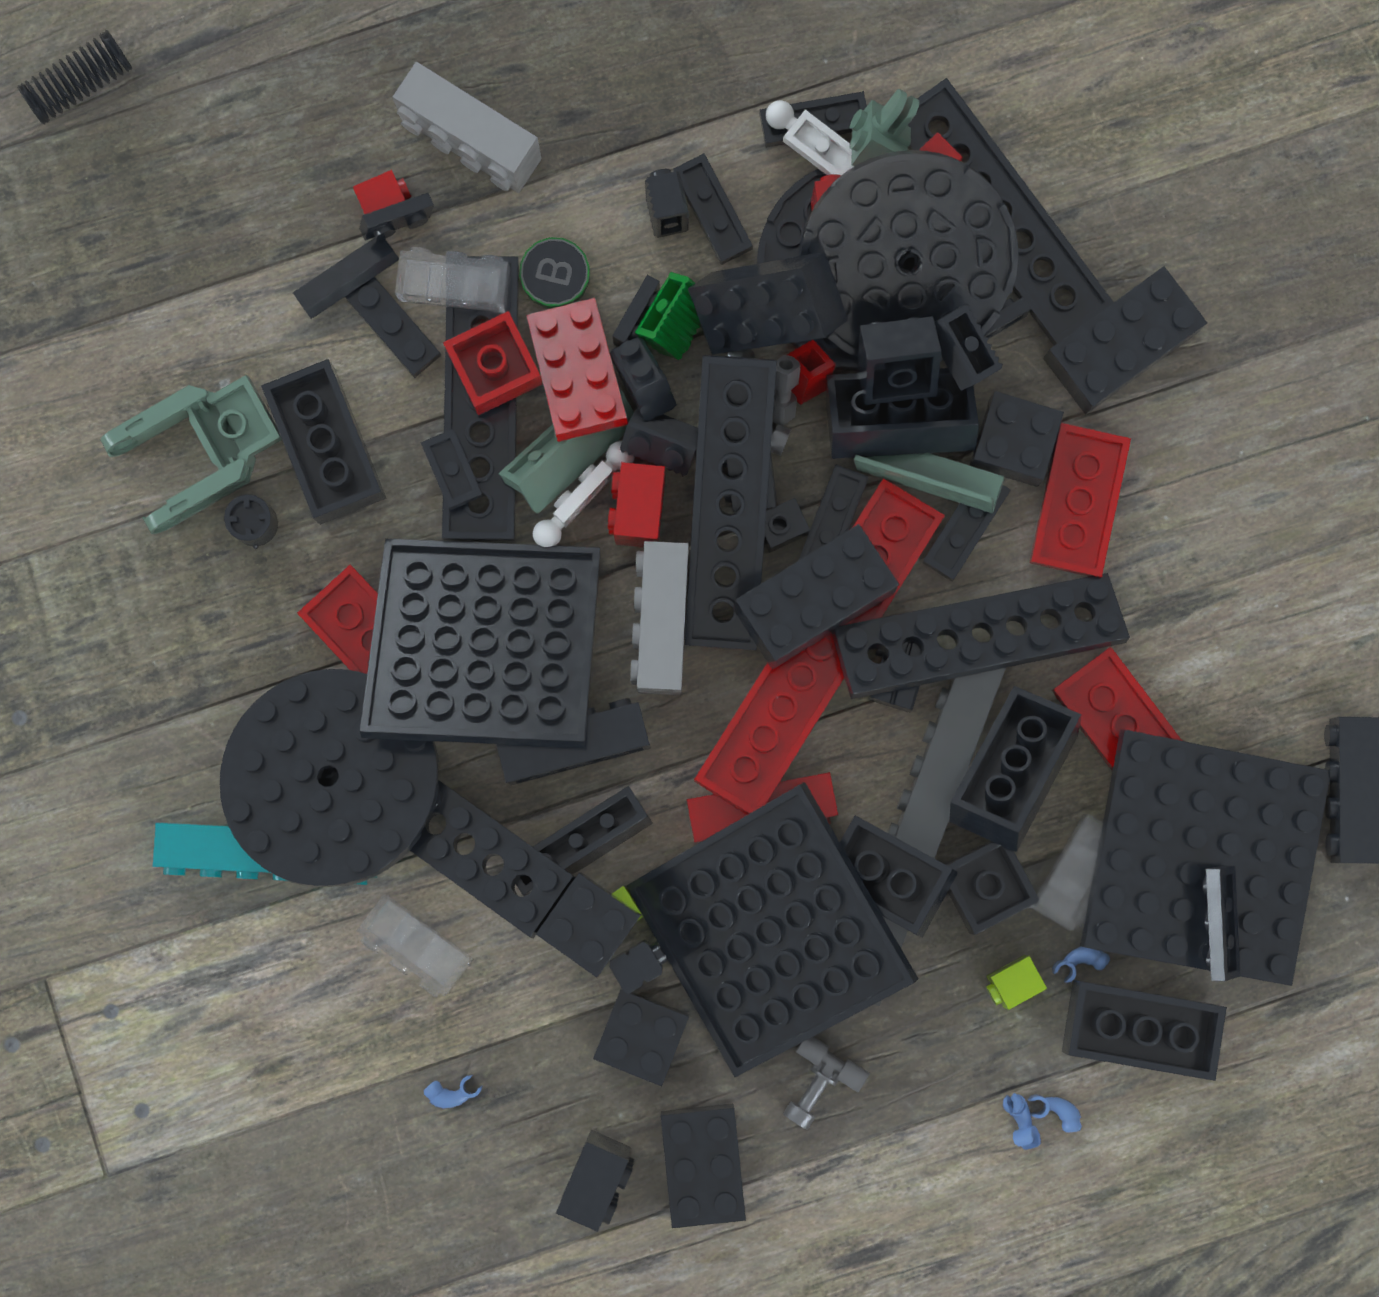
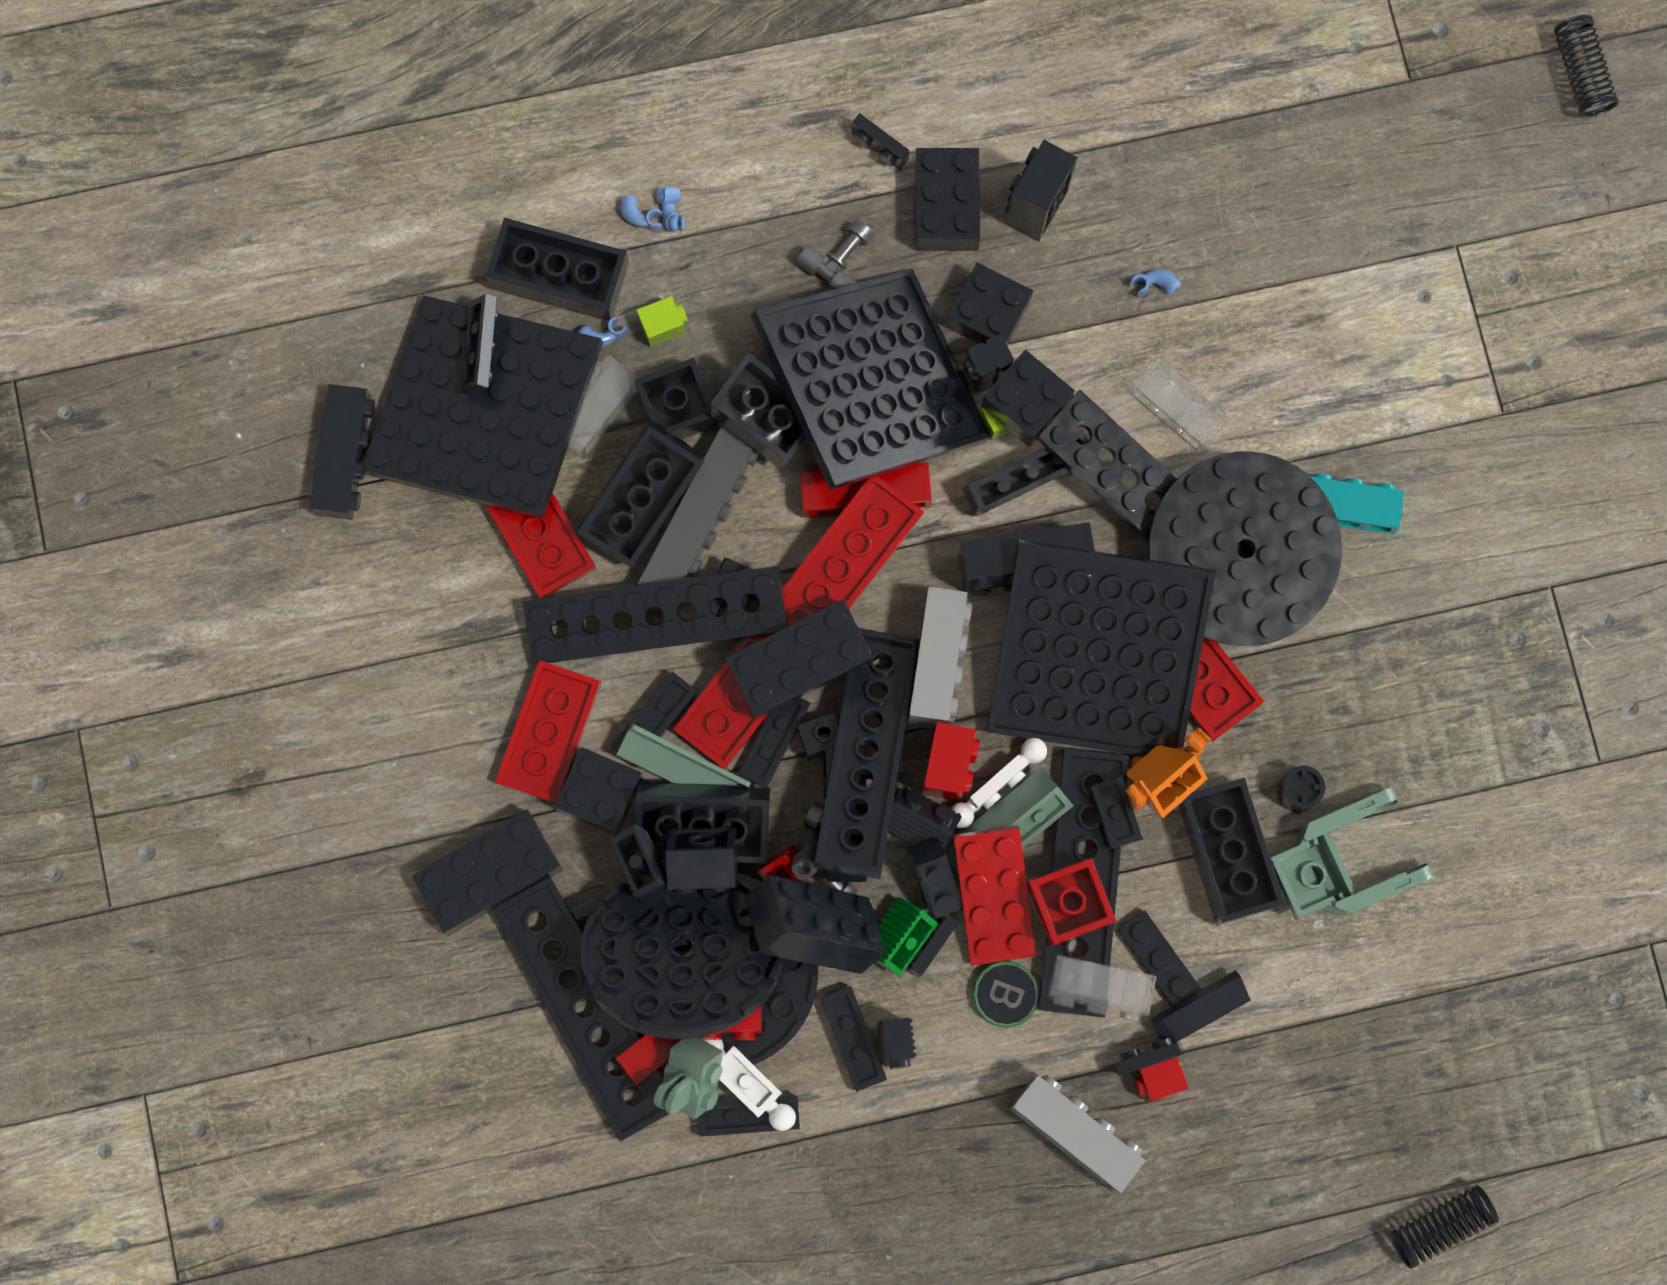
camera: 175 degrees left, 5 degrees down
none -> black plate [851,113,909,170]
none -> orange torso [1125,727,1211,818]

